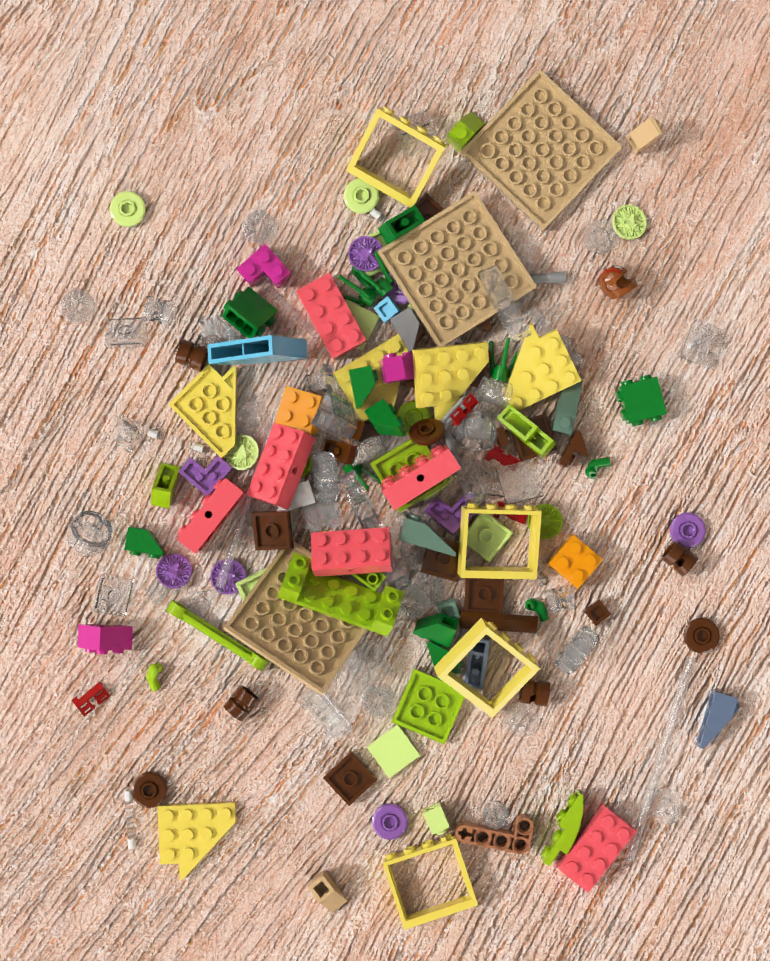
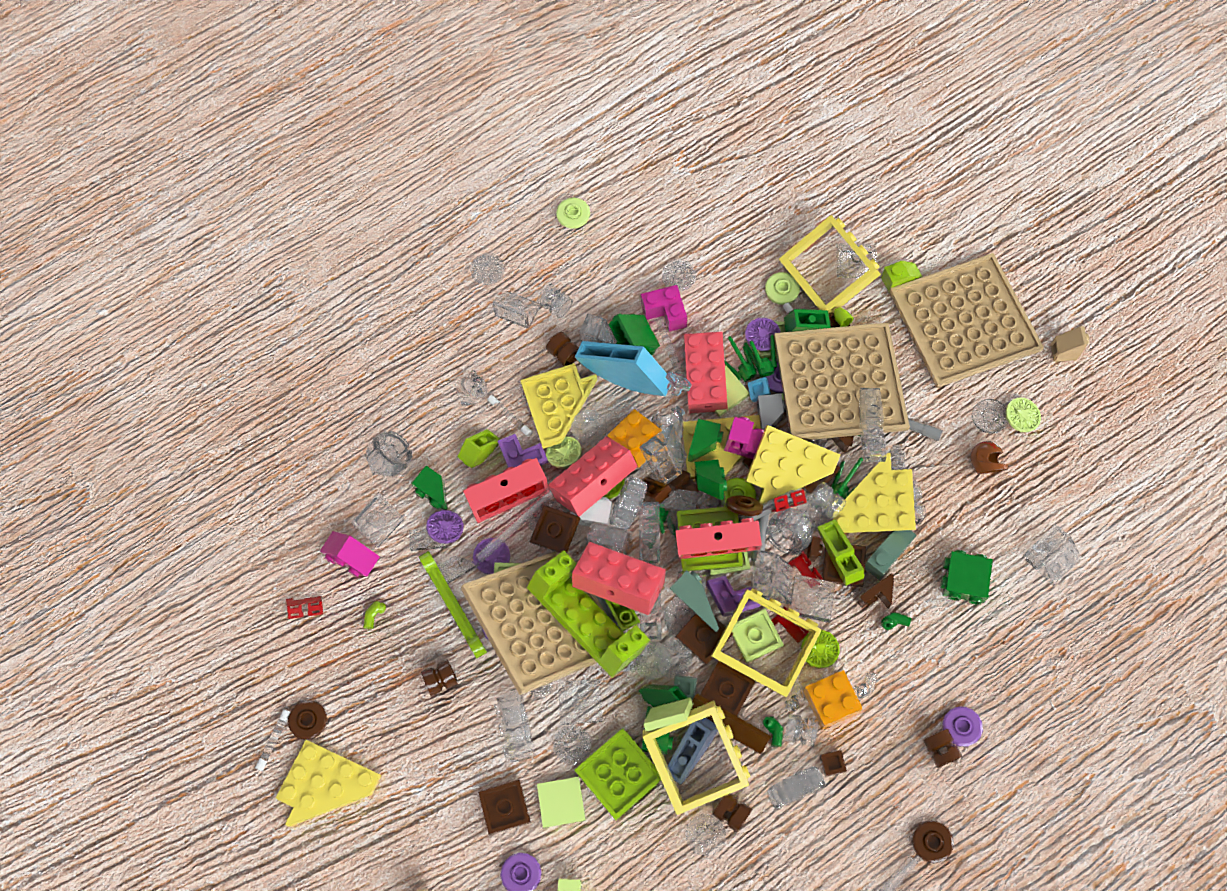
camera: 30 degrees right, 20 degrees down
none -> yellowish green tile [643,698,693,731]
none -> clear tile [665,371,692,396]
none -> lime hose [833,307,853,327]
none -> clear arm [853,672,877,698]

